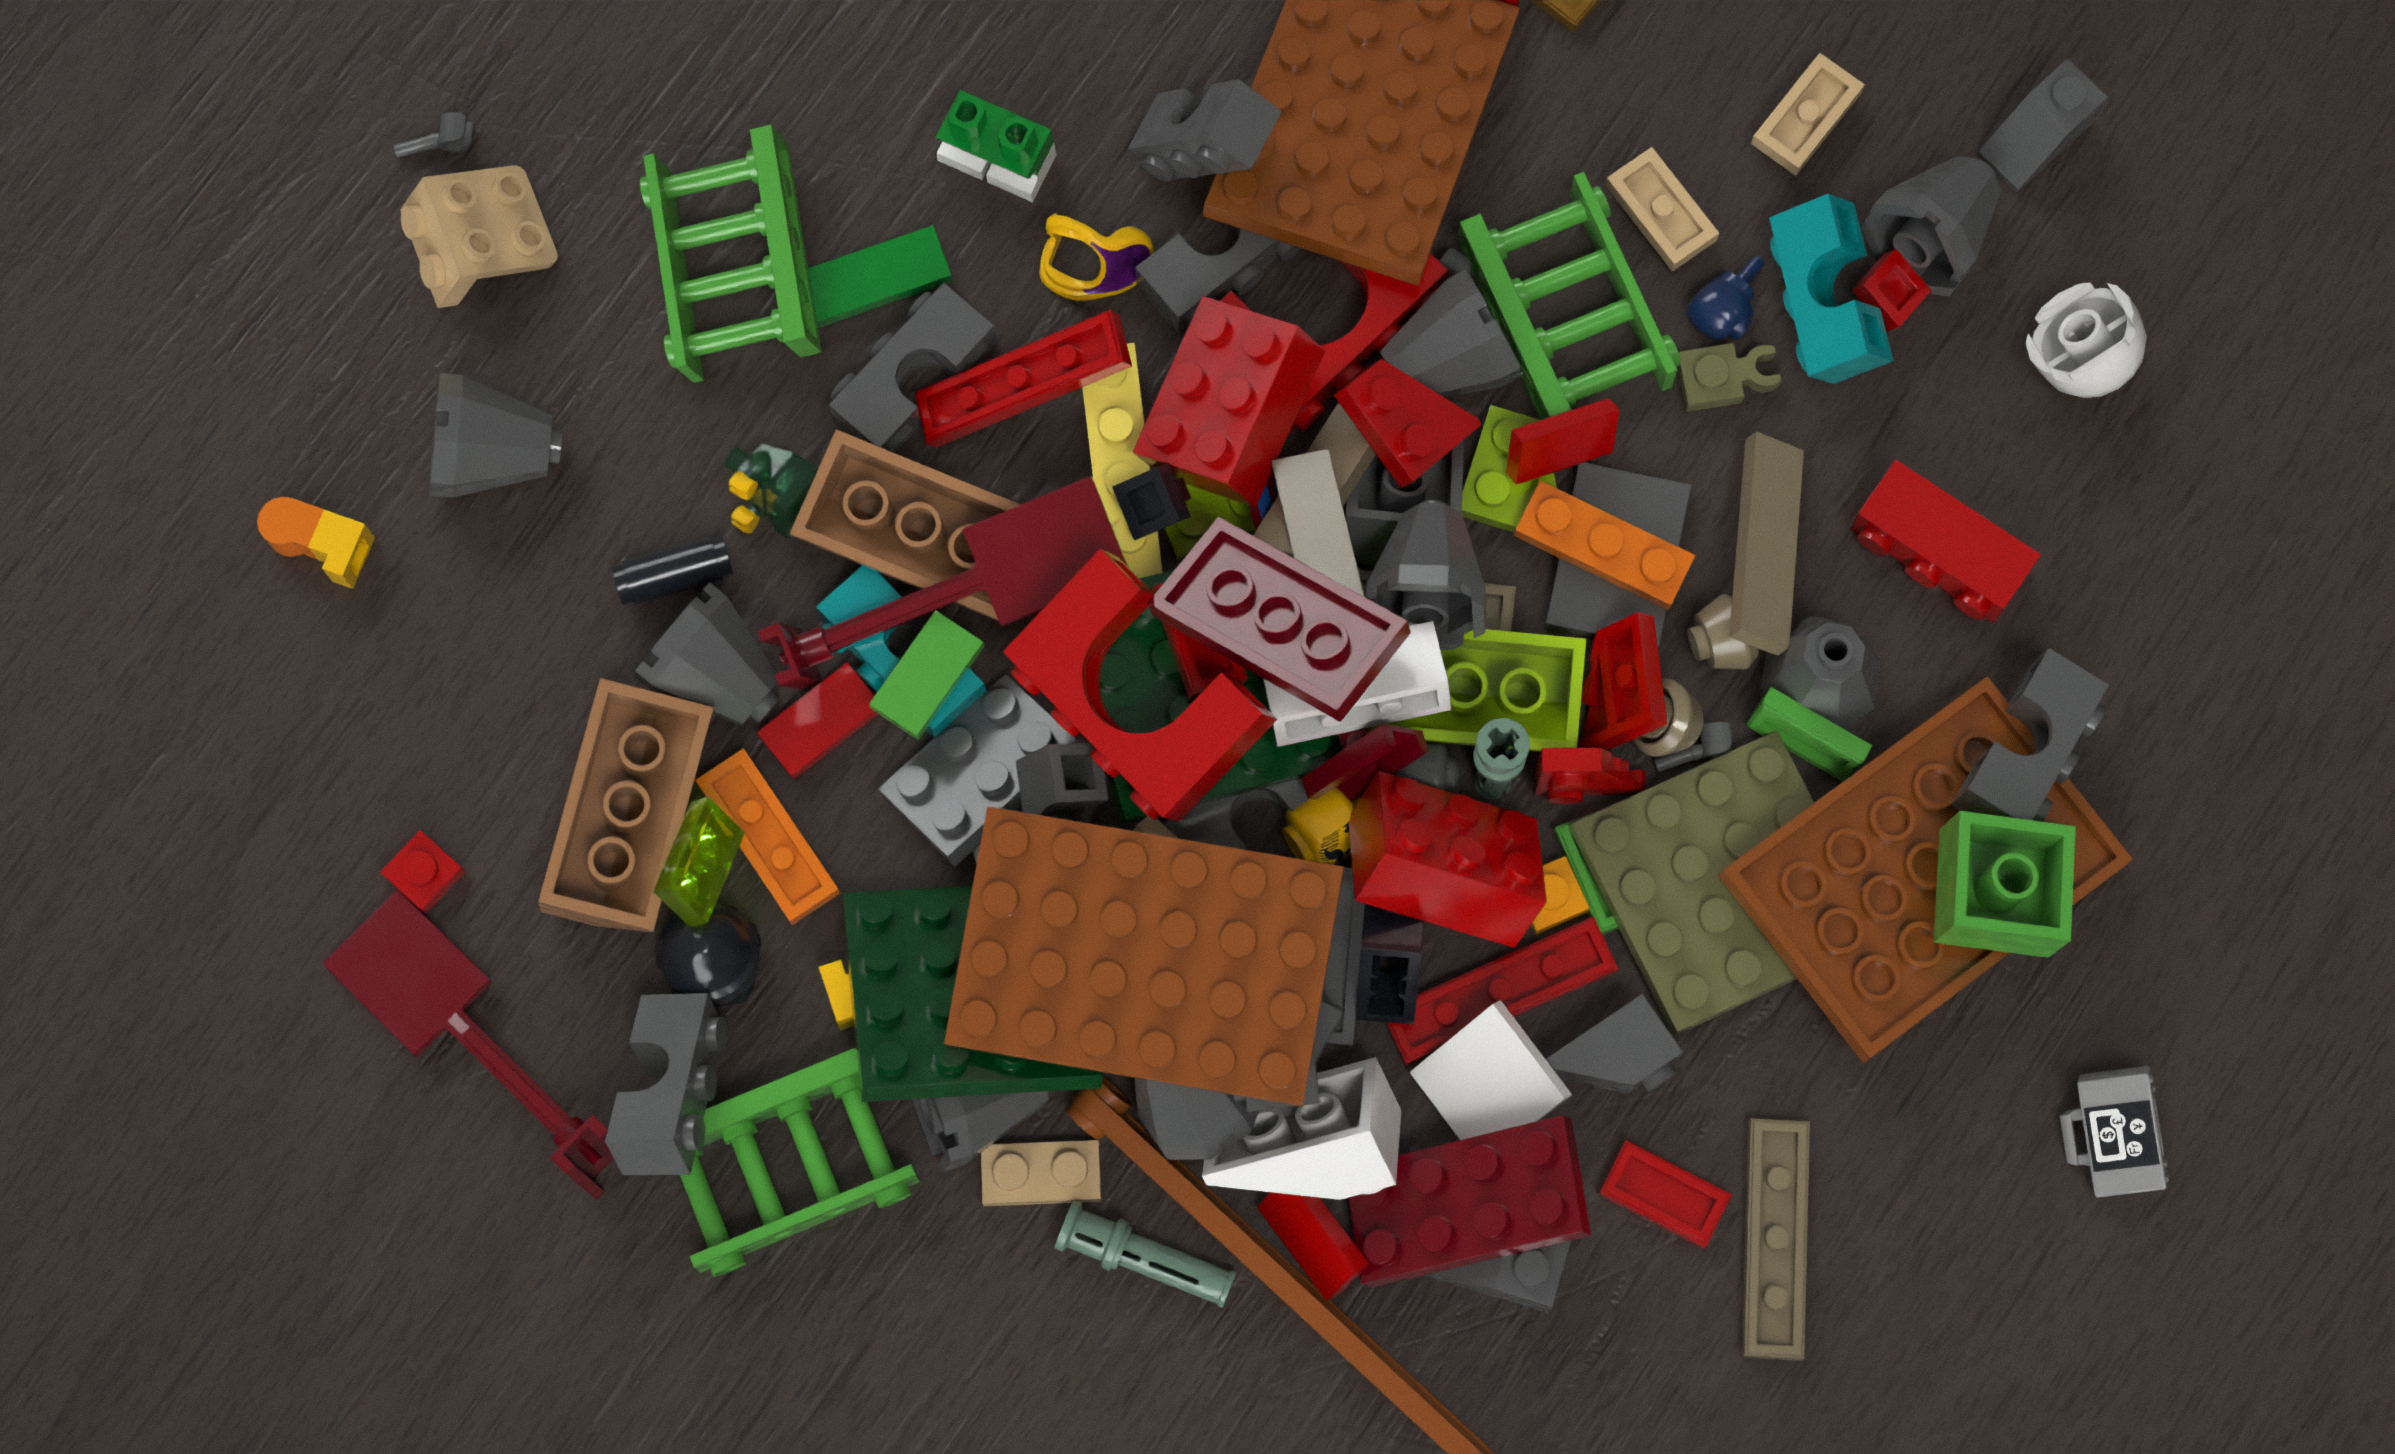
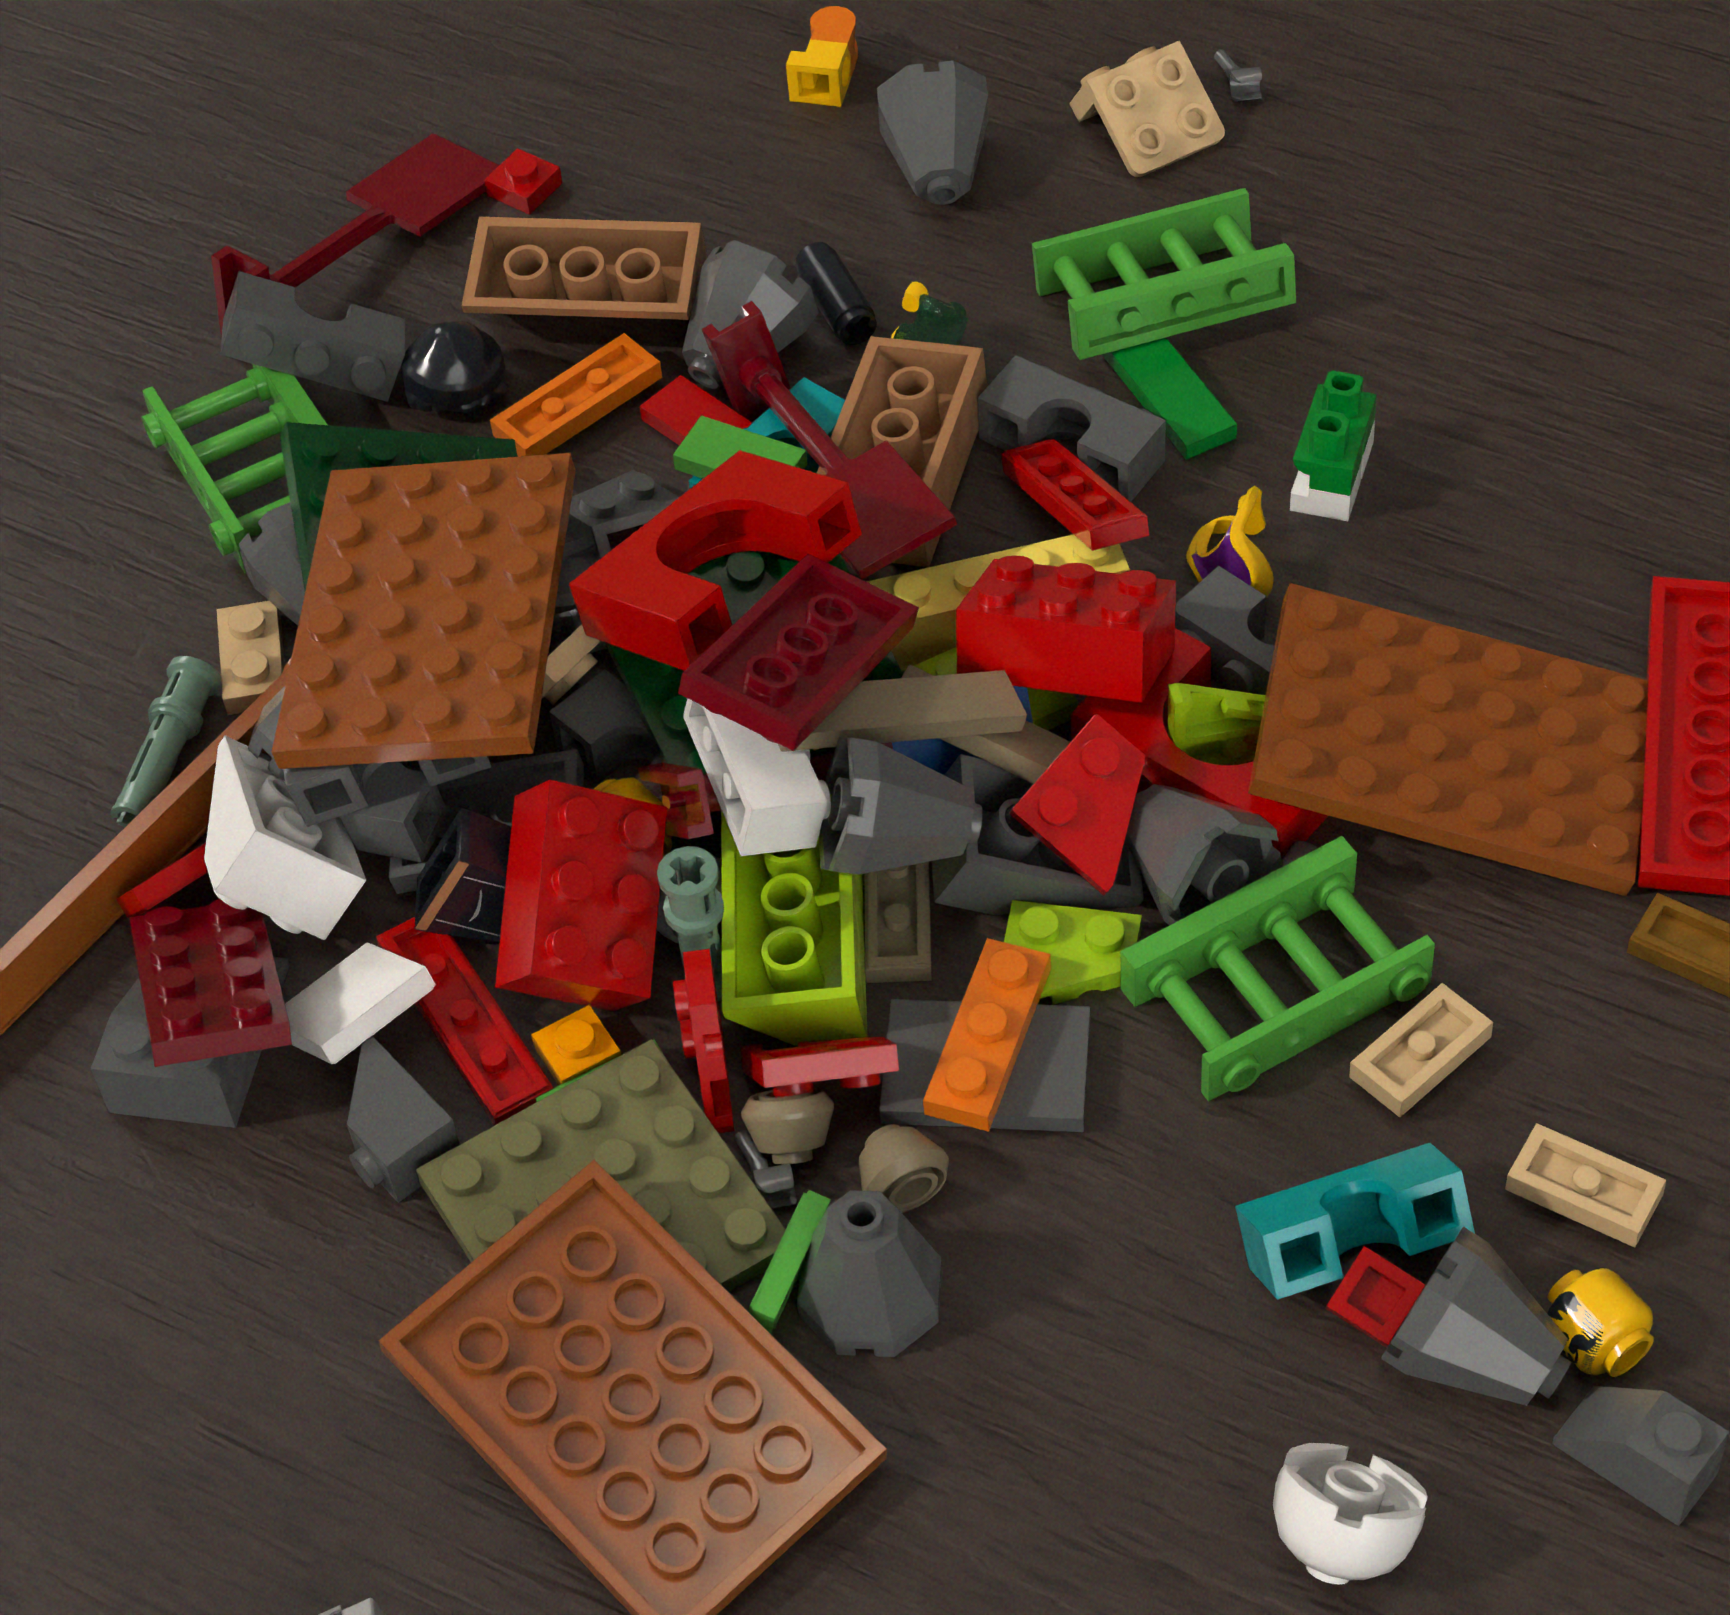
camera: 85 degrees right, 25 degrees down
clear neon green plate [653,797,745,927] -> none
black tile [1112,463,1192,541] -> none
dark grey arch [1128,79,1282,182] -> none
red tile [1506,398,1620,485] -> none
red tile [1598,1140,1732,1249] -> none
olive plate [1677,343,1781,412] -> none
dark blue piece [1687,256,1764,340] -> none
dark tan tile [1729,431,1804,656] -> none
dark tan tile [1742,1118,1810,1361] -> none
red brick [1850,459,2041,624] -> none
bright green brick [1933,811,2076,958] -> none
dark grey arch [1951,648,2109,822] -> none
none -> lime wing [1168,683,1266,765]
none -> yellow head [1547,1268,1654,1377]

